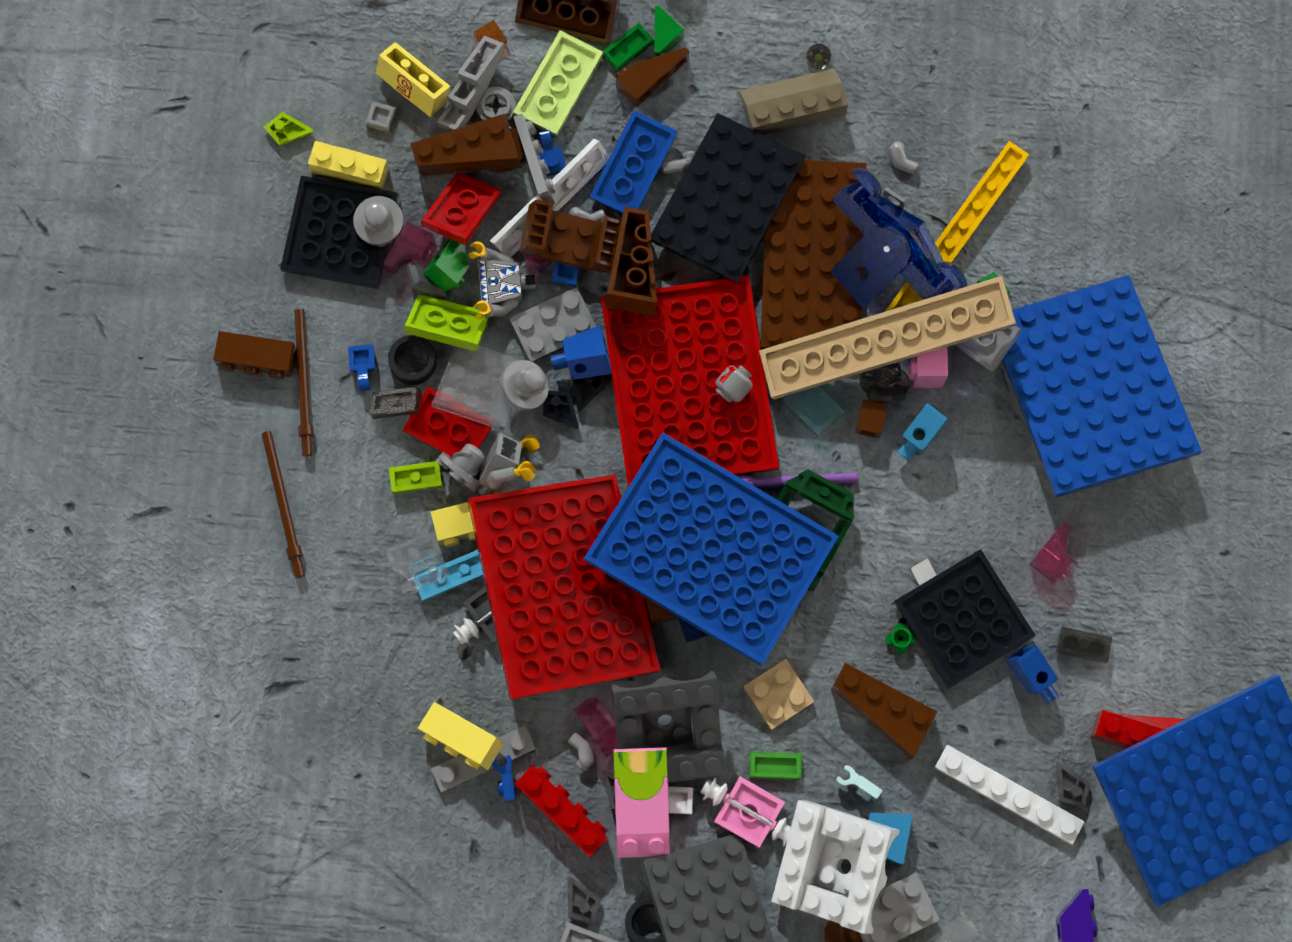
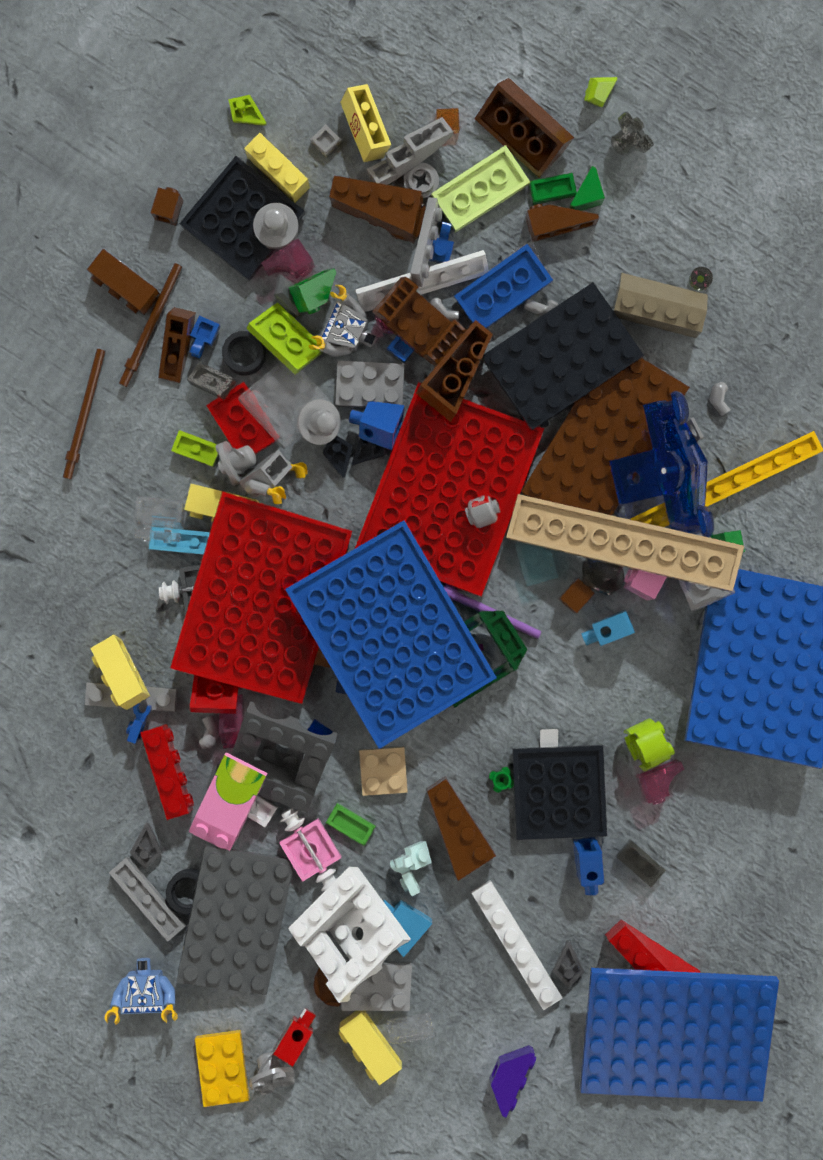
camera: 30 degrees right, 10 degrees up
red plate [421,172,501,245] -> none
none -> reddish brown brick [150,187,183,226]
none -> reddish brown slope [158,307,196,383]
none -> red plate [190,675,239,714]
none -> light aqua plate [394,841,432,870]
none -> lime brick [624,718,675,771]

